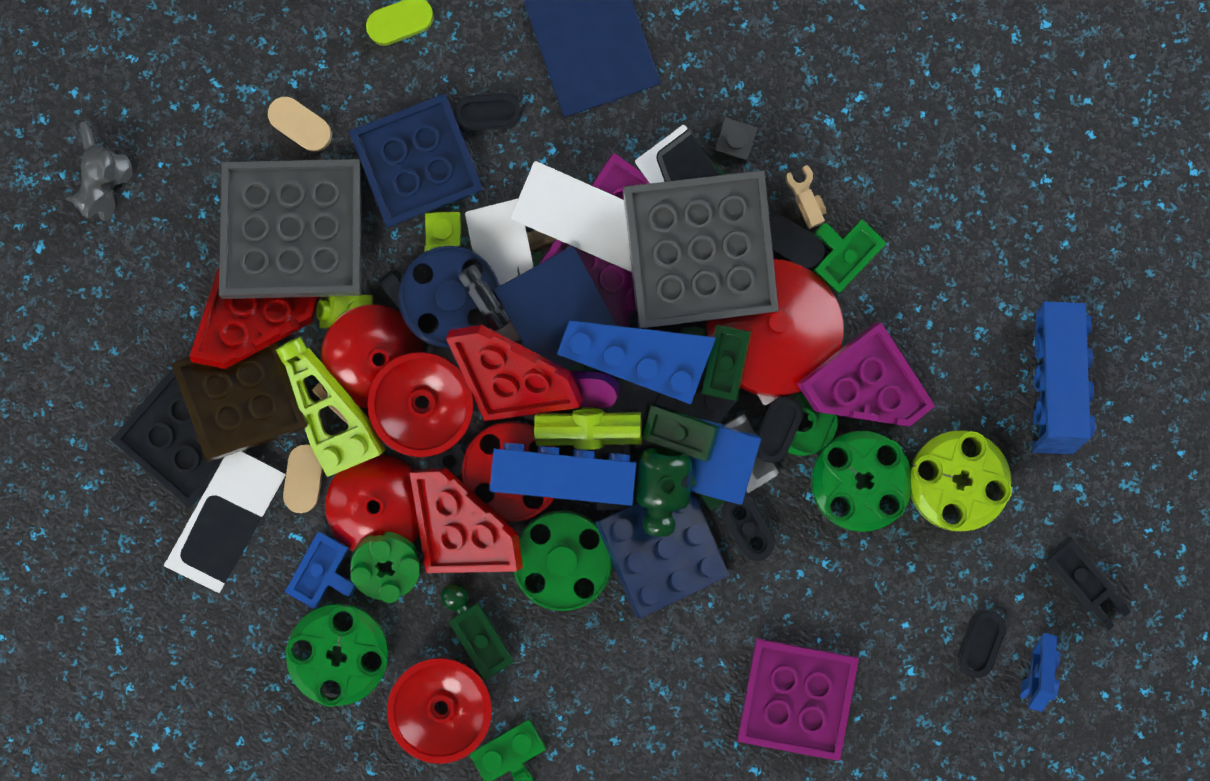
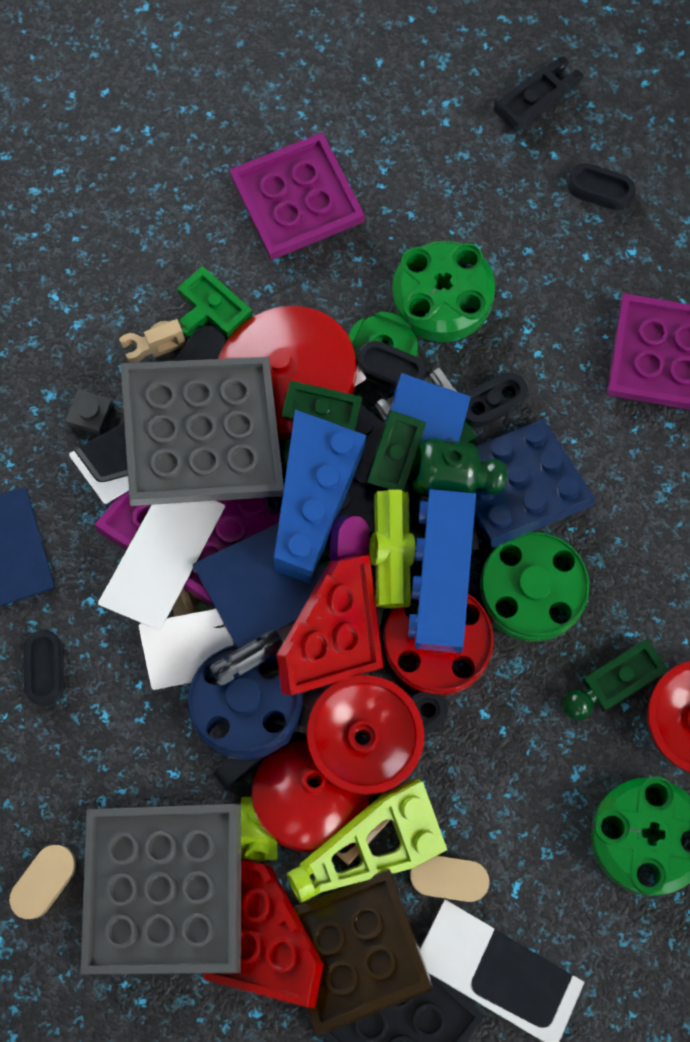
camera: 90 degrees left, 15 degrees down
blue plate [285,531,357,609] -> none
red dish [325,454,420,551] -> none
dark blue plate [349,94,484,228] -> none
green plate [350,532,419,603] -> none
plate [410,468,523,573] -> none
lime bracket [424,212,462,252] -> none
magenta plate [796,322,935,427] -> none
lime piece [910,431,1012,532] -> none
blue plate [1020,633,1061,712] -> none
blue wedge [1032,302,1095,454] -> none
none -> magenta plate [229,132,365,260]

